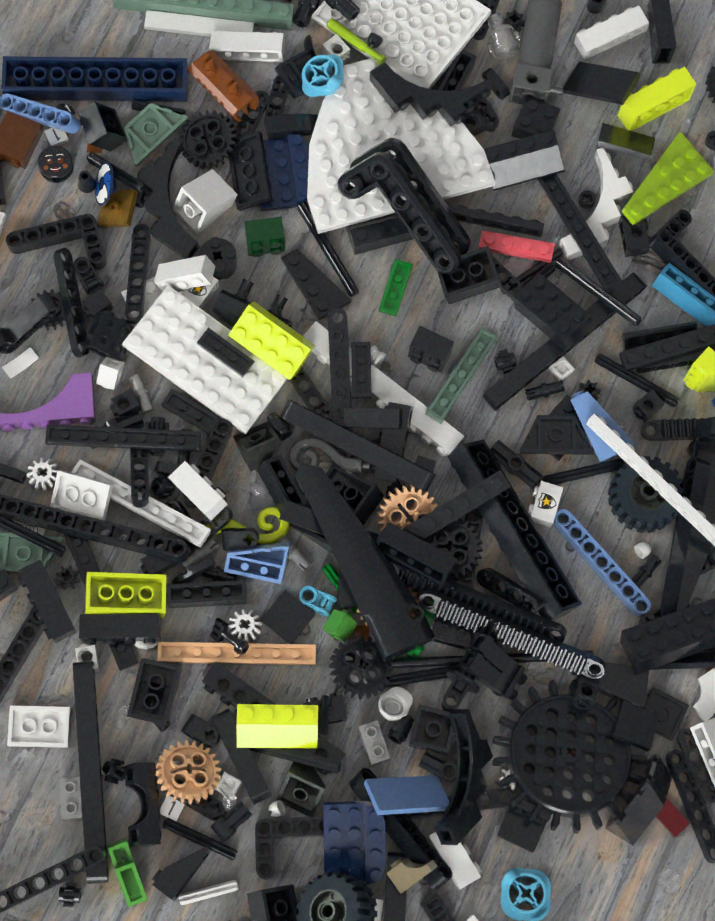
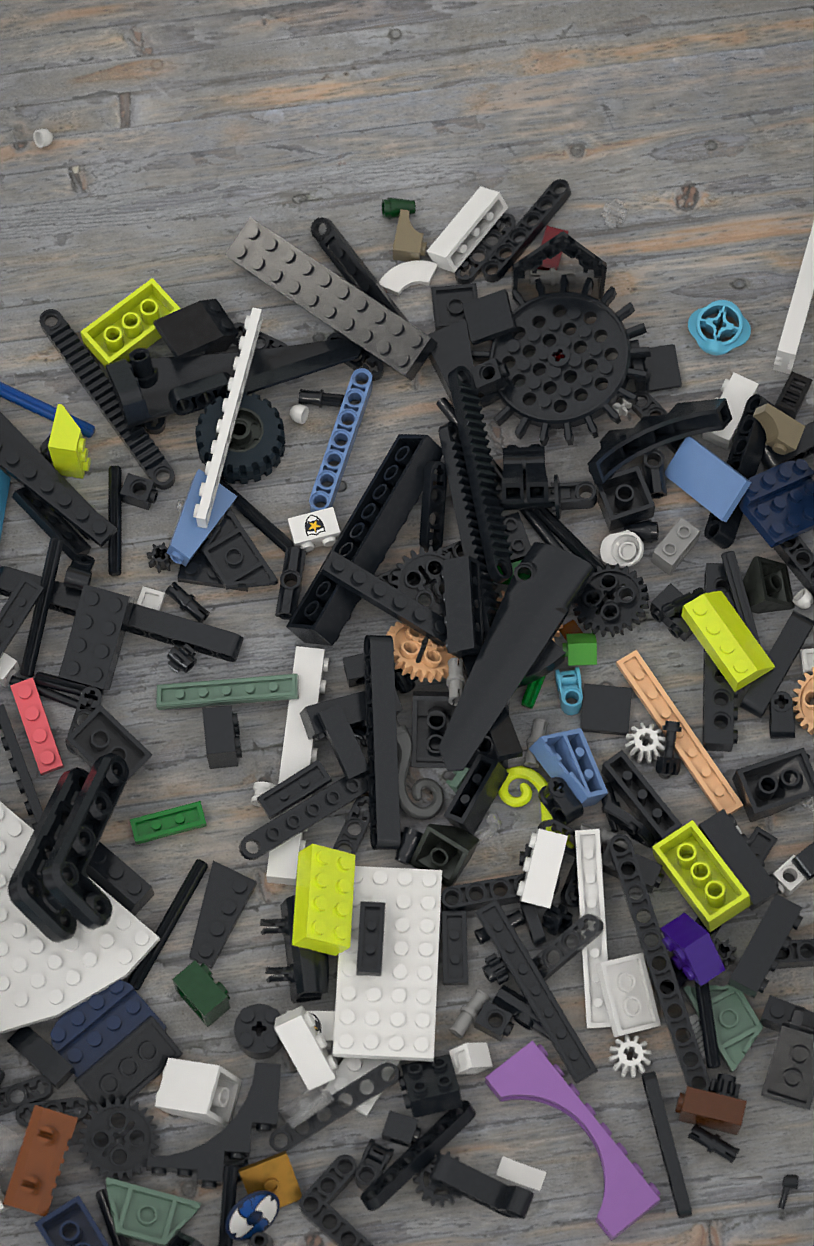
camera: 115 degrees left, 5 degrees down
none -> black piece [64,554,95,591]
none -> clear tile [278,1085,334,1129]
none -> light grey pin [446,657,466,706]
none -> dark purple brick [660,912,725,986]

